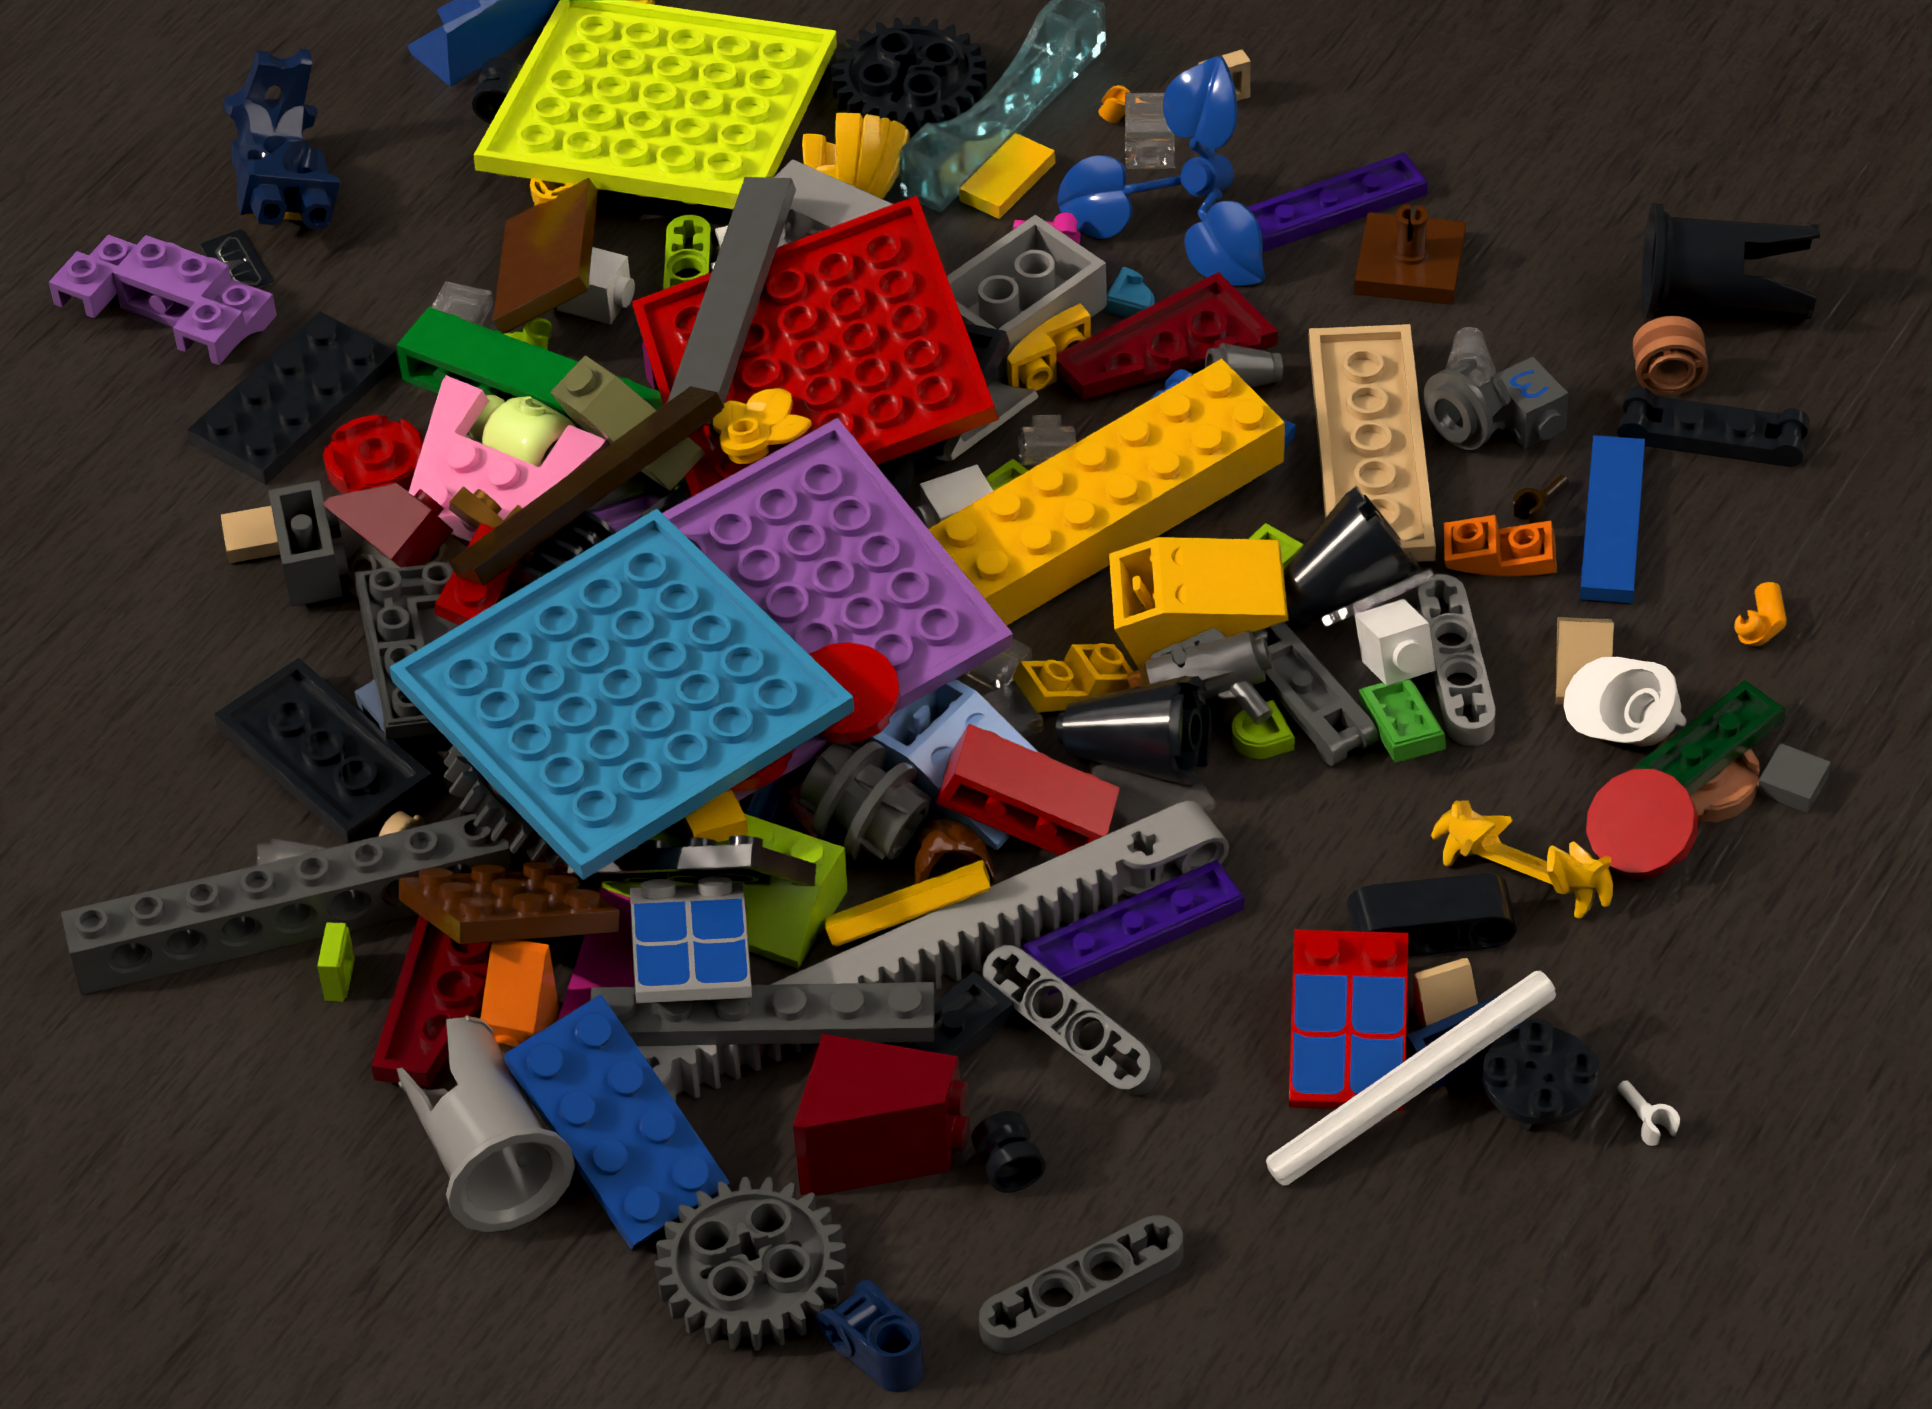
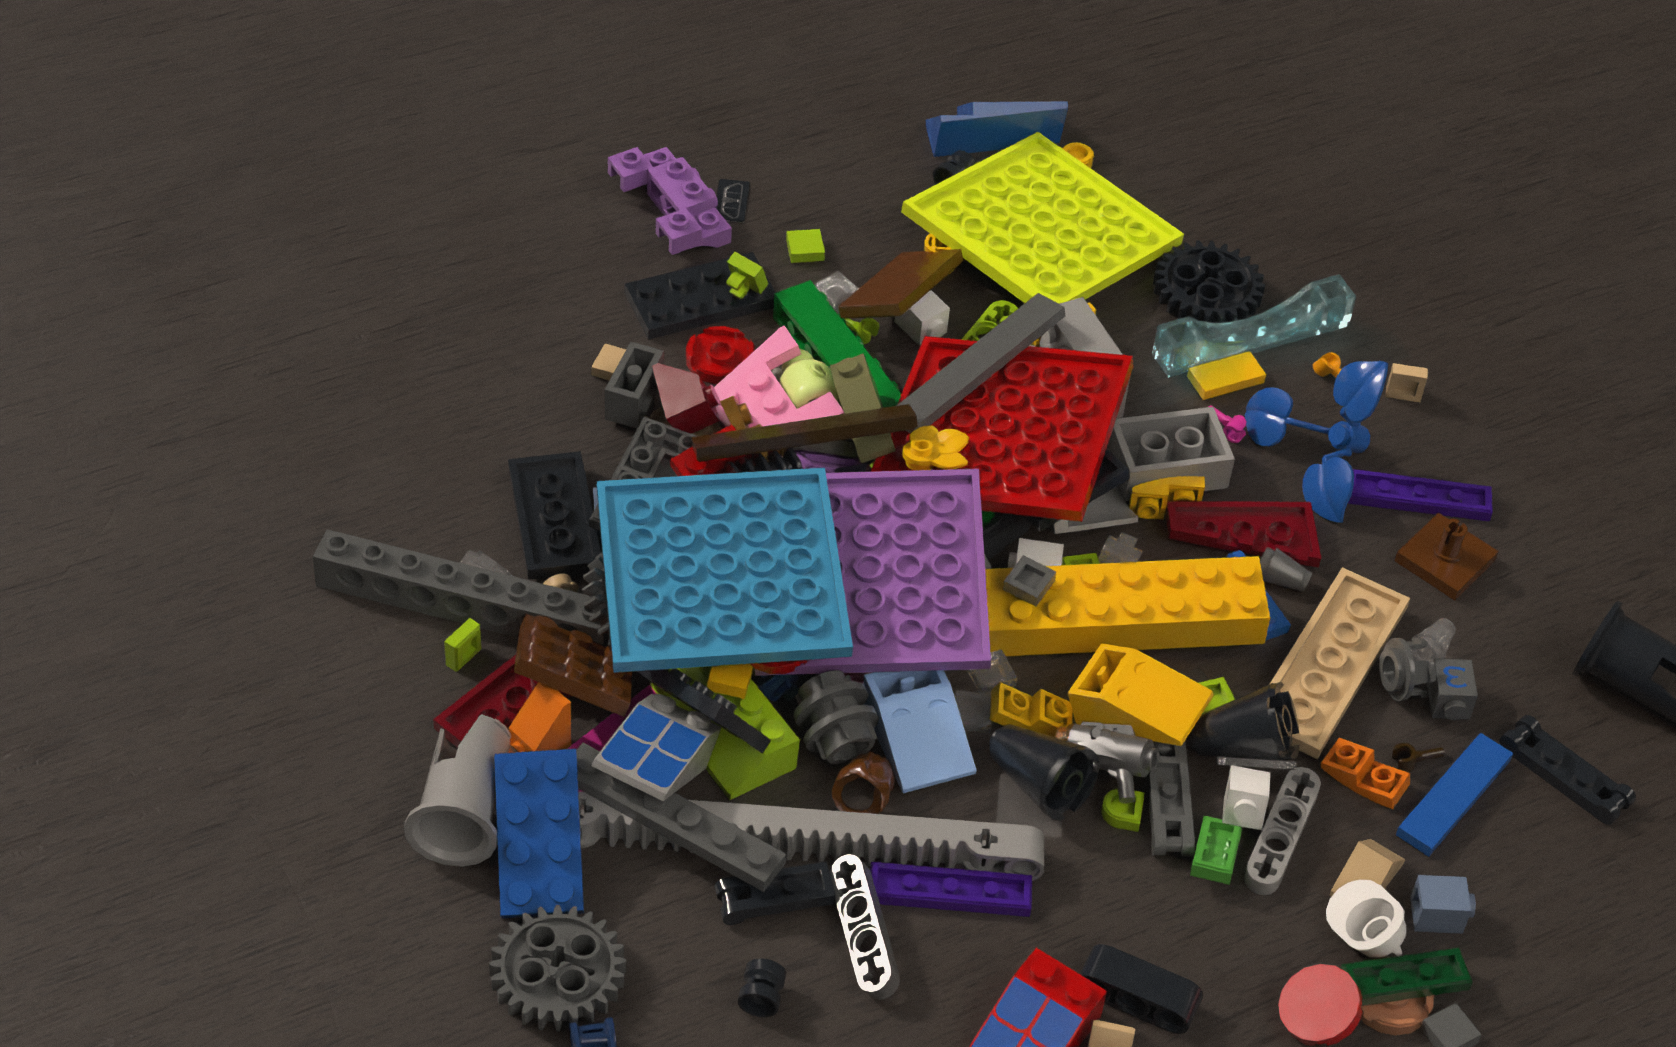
camera: 25 degrees right, 0 degrees up
dark blue hips [223,49,340,229] -> none
dark red slope [793,1034,970,1196] -> none
yellow hair [802,113,910,199] -> none
red tile [809,642,900,744] -> none
yellow tile [825,860,991,947] -> none
red brick [936,724,1120,856] -> none
dark azure tile [1105,267,1155,317] -> none
clear brick [1125,93,1175,169] -> none
yellow piece [1431,801,1613,919] -> none
nougat wheel [1632,316,1708,395] -> none
light orange arm [1734,582,1787,647] -> none
none -> lime tile [726,252,768,300]
none -> lime tile [786,229,825,263]
none -> dark grey tile [1003,555,1056,606]
none -> sand blue brick [1410,875,1476,934]

